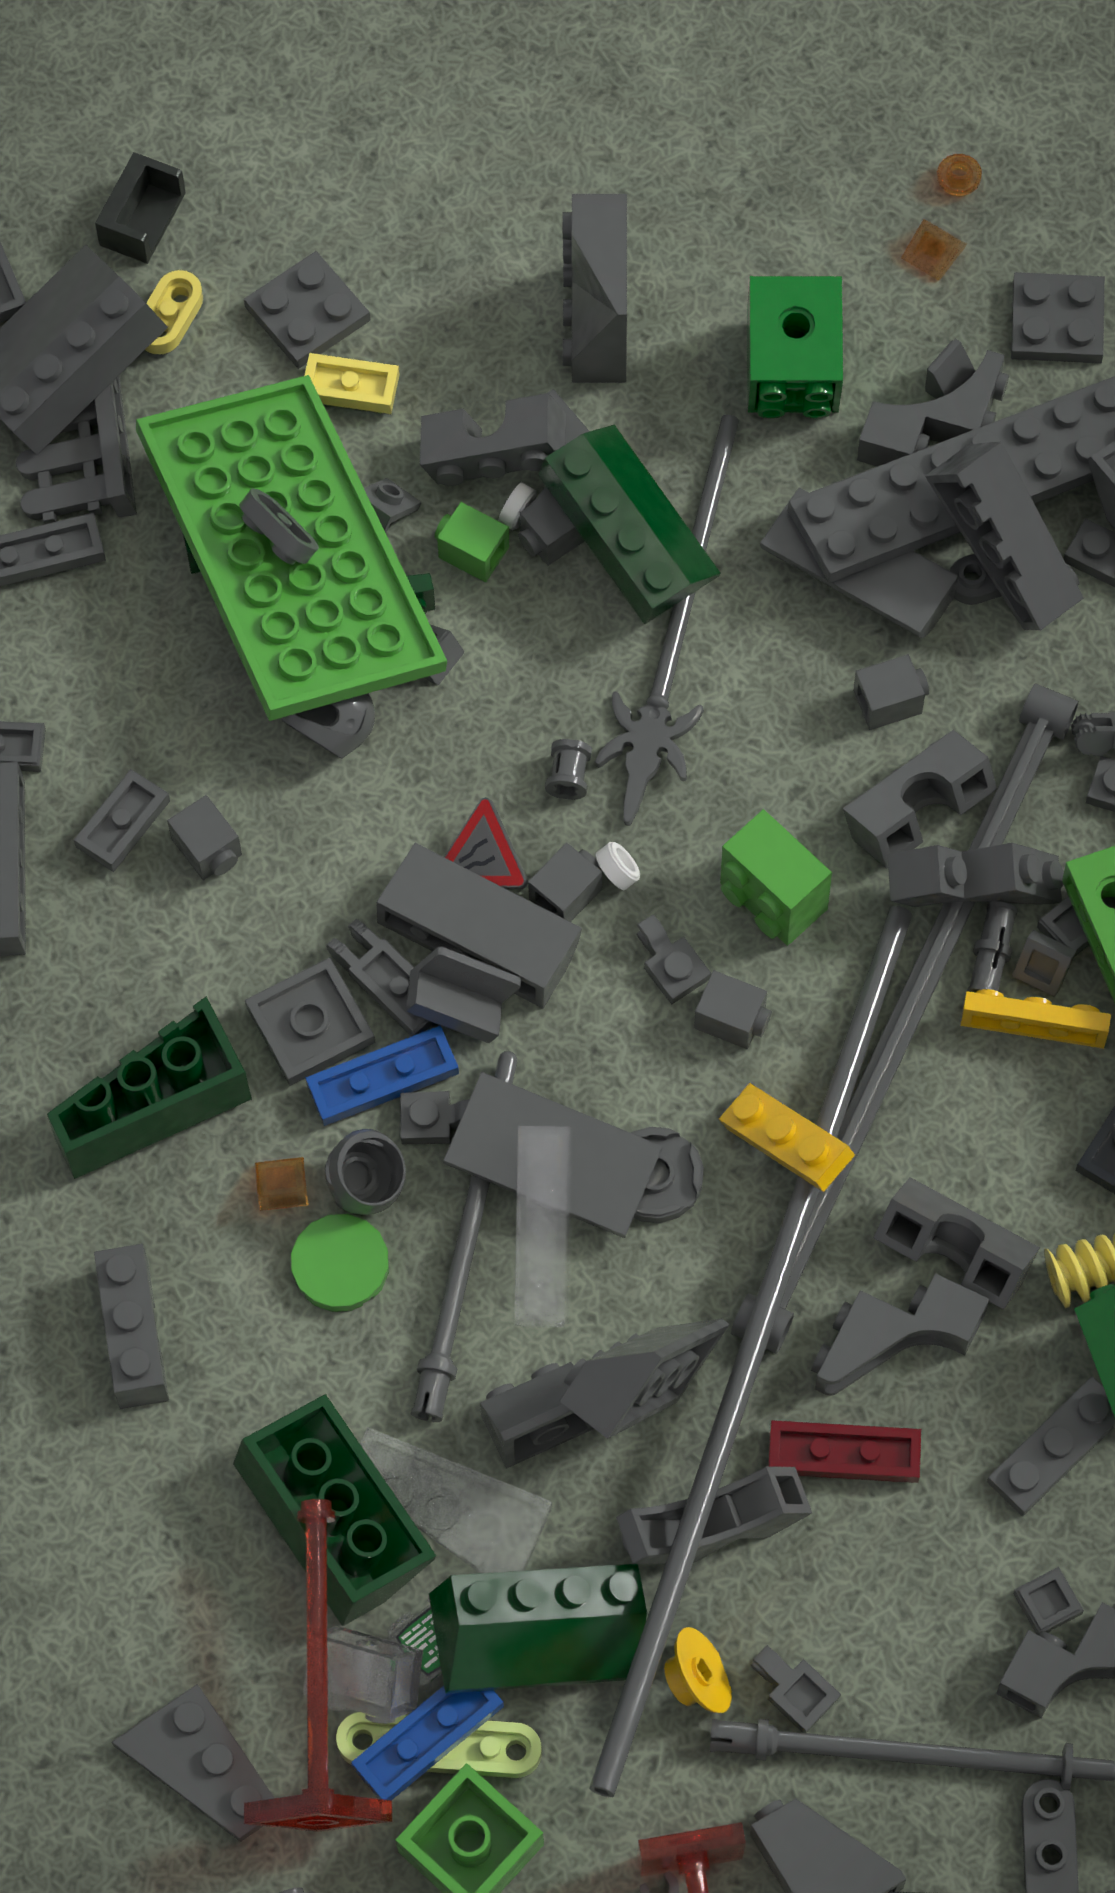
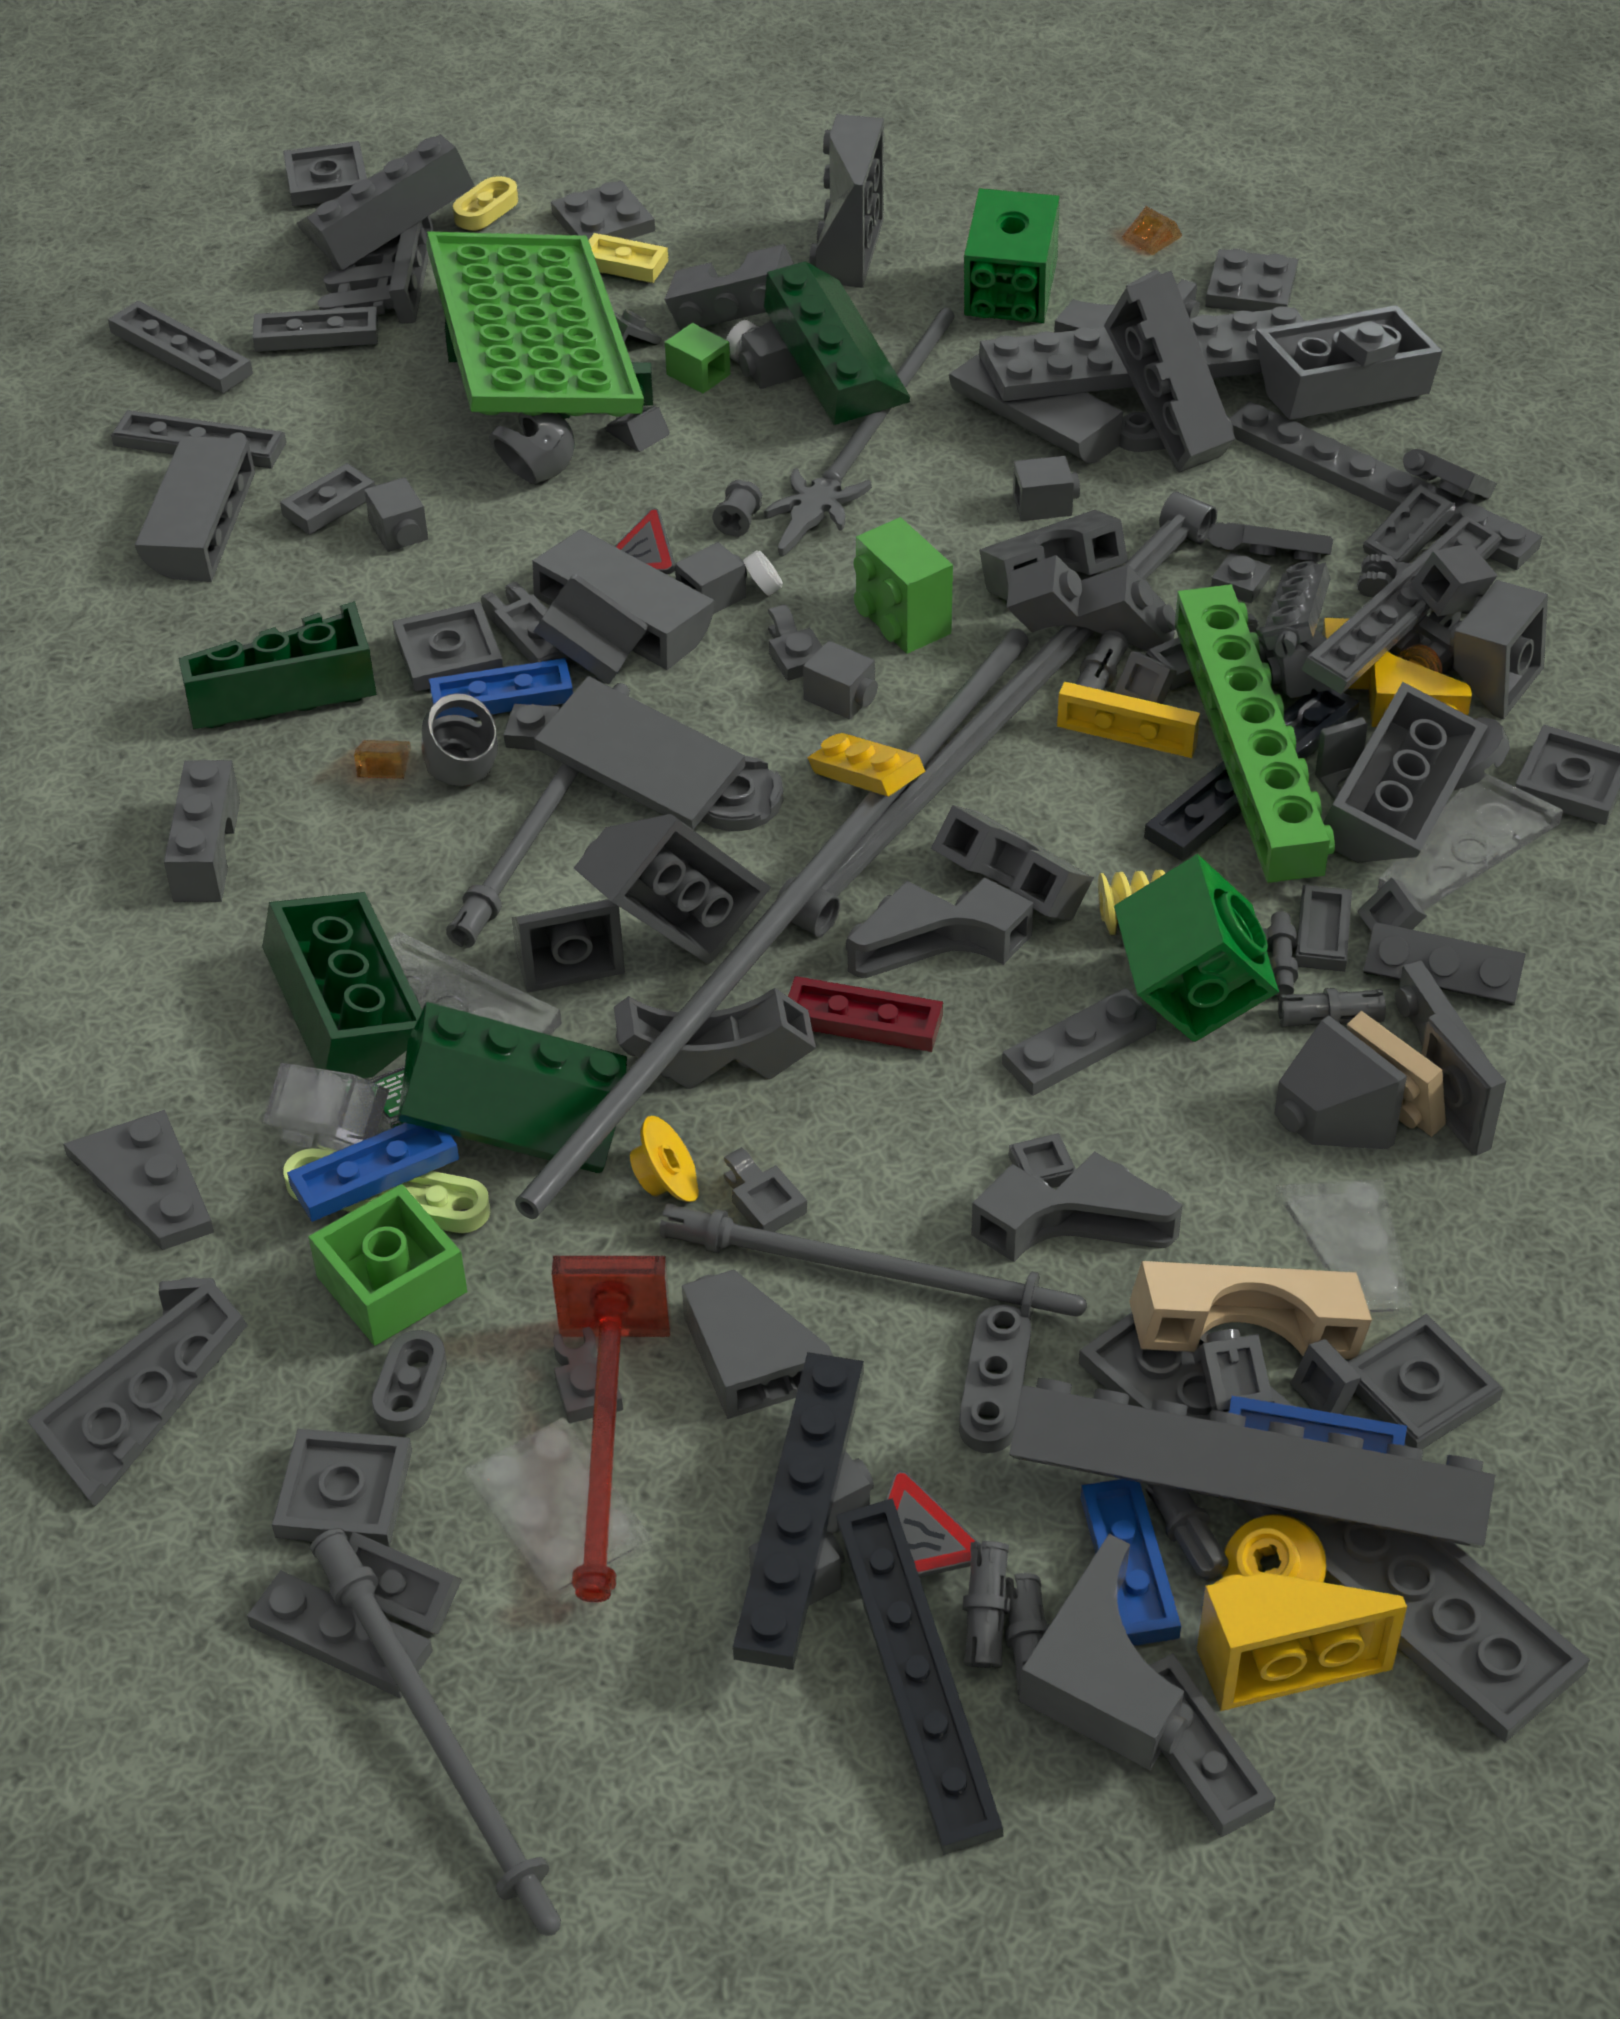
camera: 10 degrees right, 20 degrees down
pearl dark grey panel [95,152,186,264] -> none
dark grey plate [239,488,319,565] -> none
clear red tile [244,1499,392,1832] -> none
bright green tile [291,1214,389,1312] -> none
clear brick [515,1125,571,1327] -> none
clear orange plate [937,154,982,197] -> none

